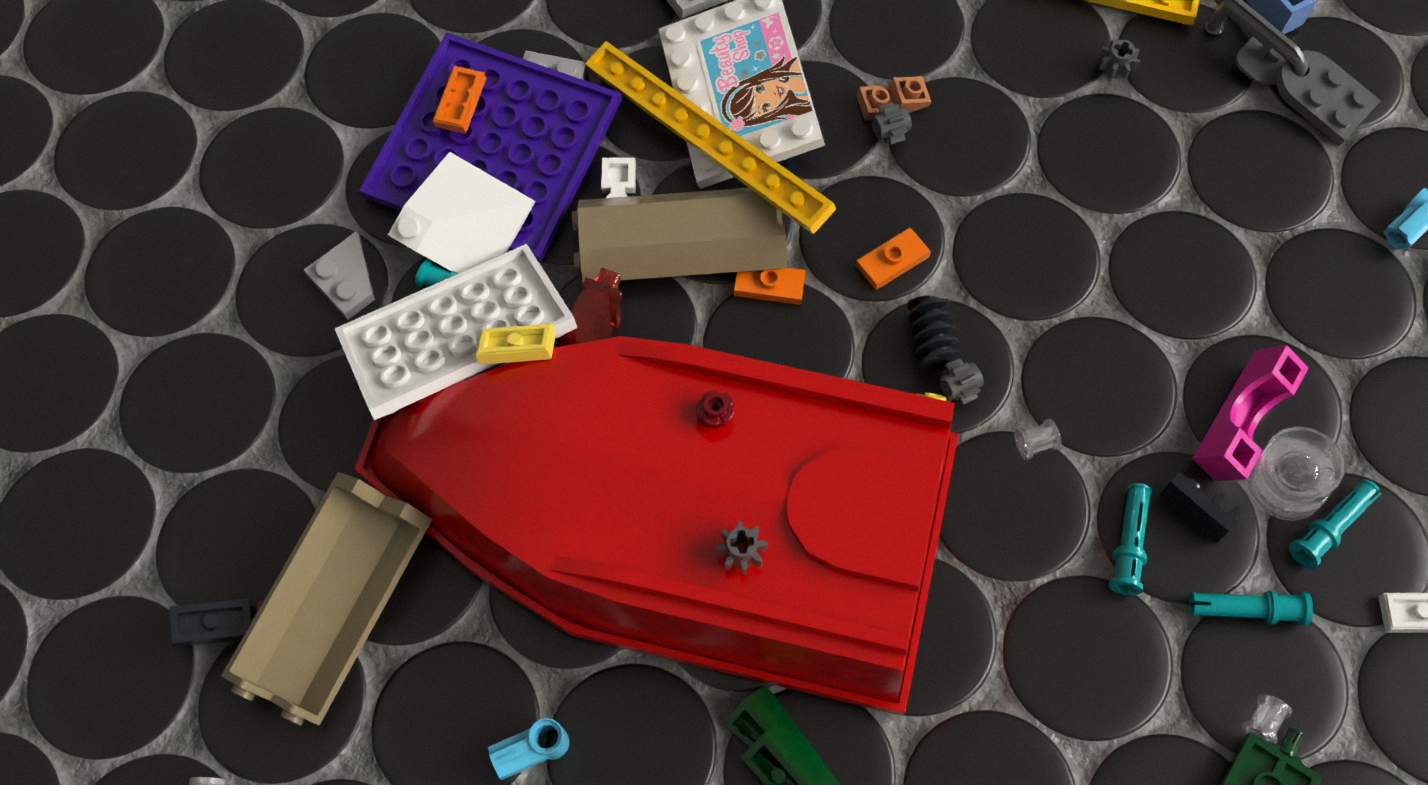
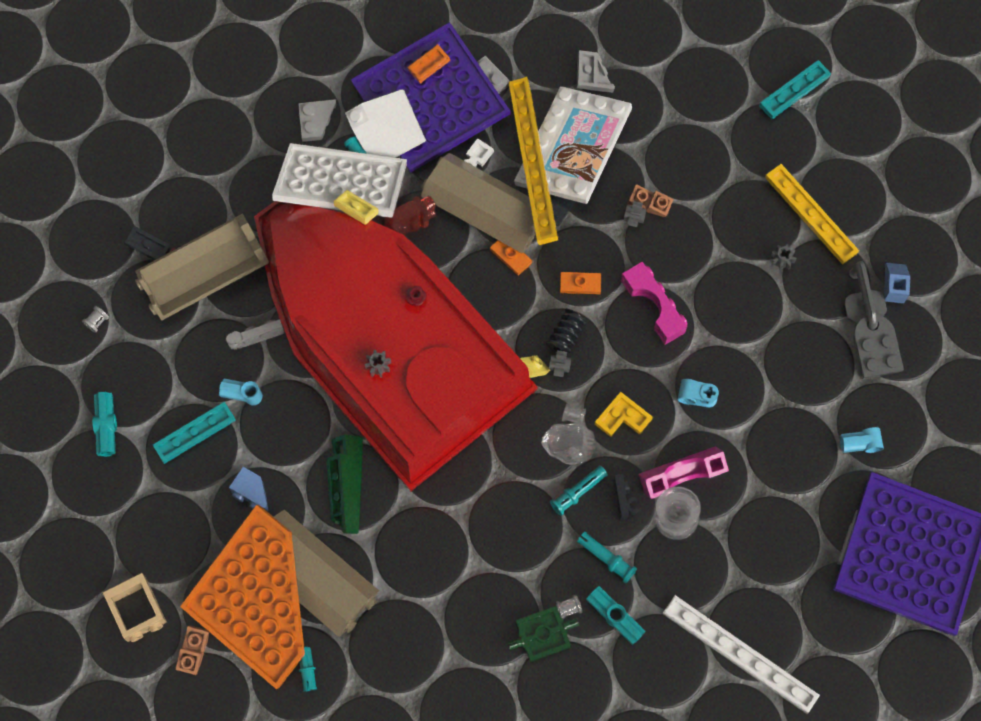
camera: 35 degrees right, 5 degrees up
teal pin [1288,479,1381,569] -> none
none -> light grey hinge [226,319,284,350]
none -> clear hair [541,423,595,465]
none -> teal piece [586,586,646,645]
none -> yellow plate [595,392,653,437]
none -> dark pink arch [621,262,687,345]
none -> medium azure piece [677,379,719,408]

